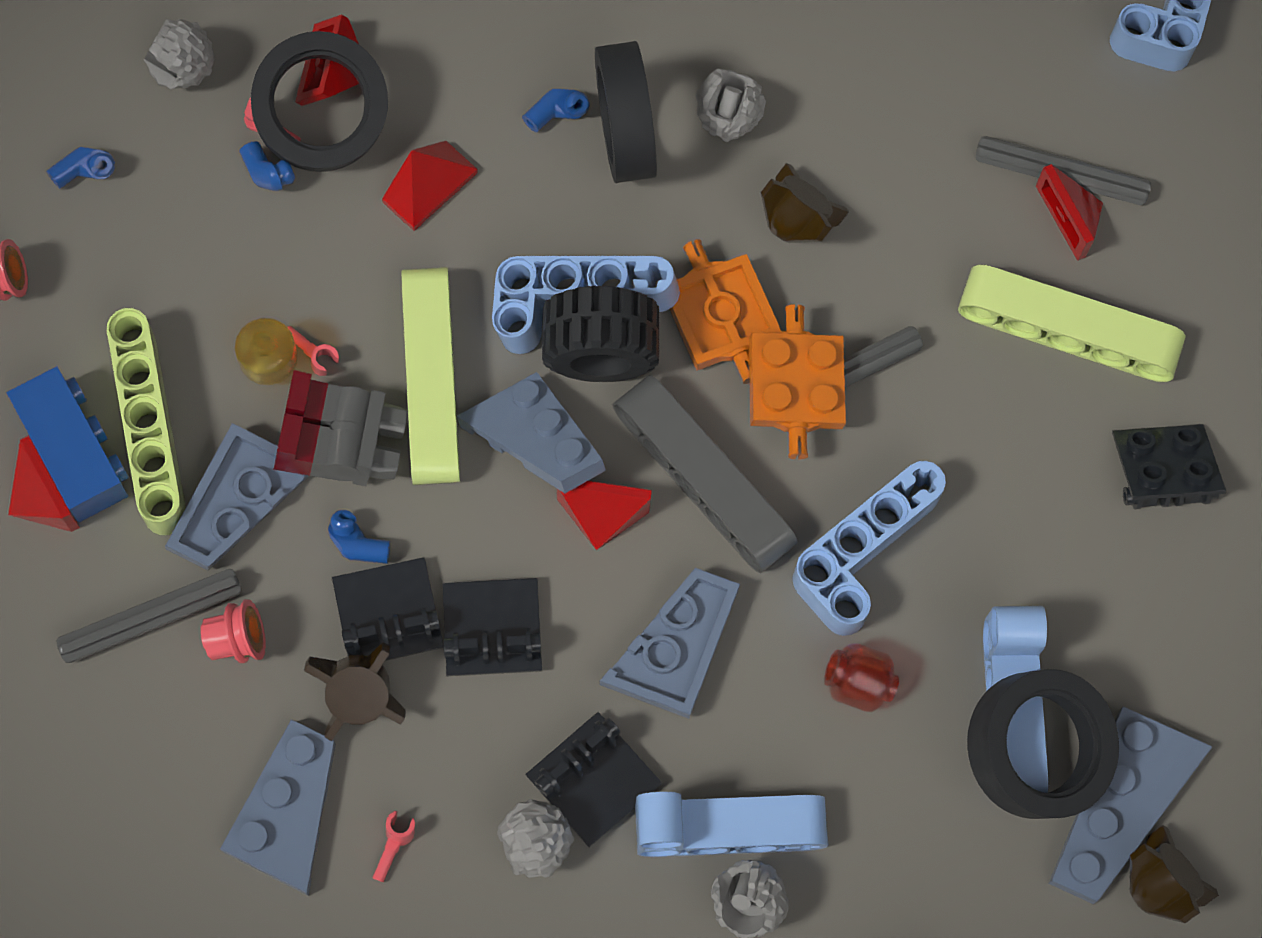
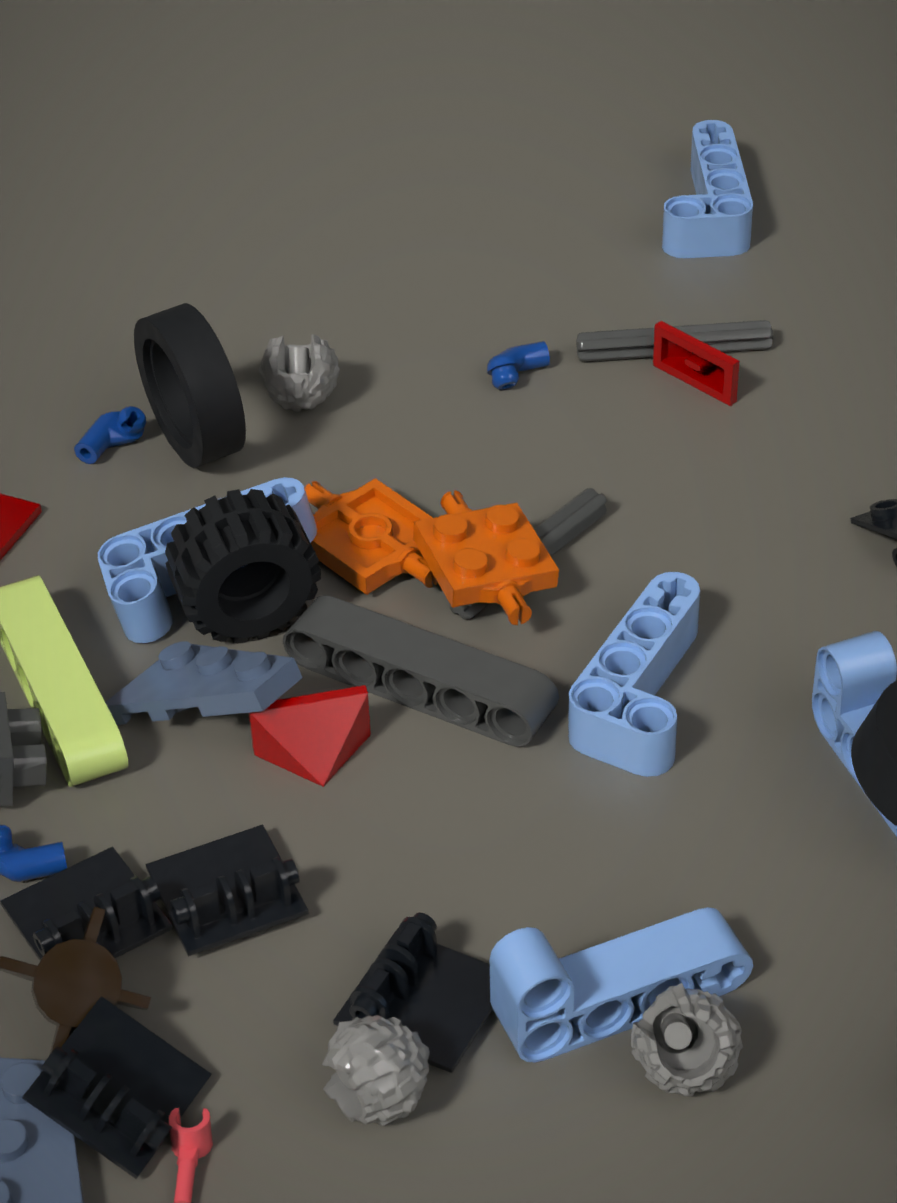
camera: 15 degrees left, 30 degrees down
sand blue wing [600,568,740,719] -> none
dark brown piece [760,163,849,243] -> none
clear red head [824,643,899,712] -> none
yellowish green beam [958,265,1186,382] -> none
none -> black hinge [22,996,212,1179]
none -> blue arm [487,341,550,390]

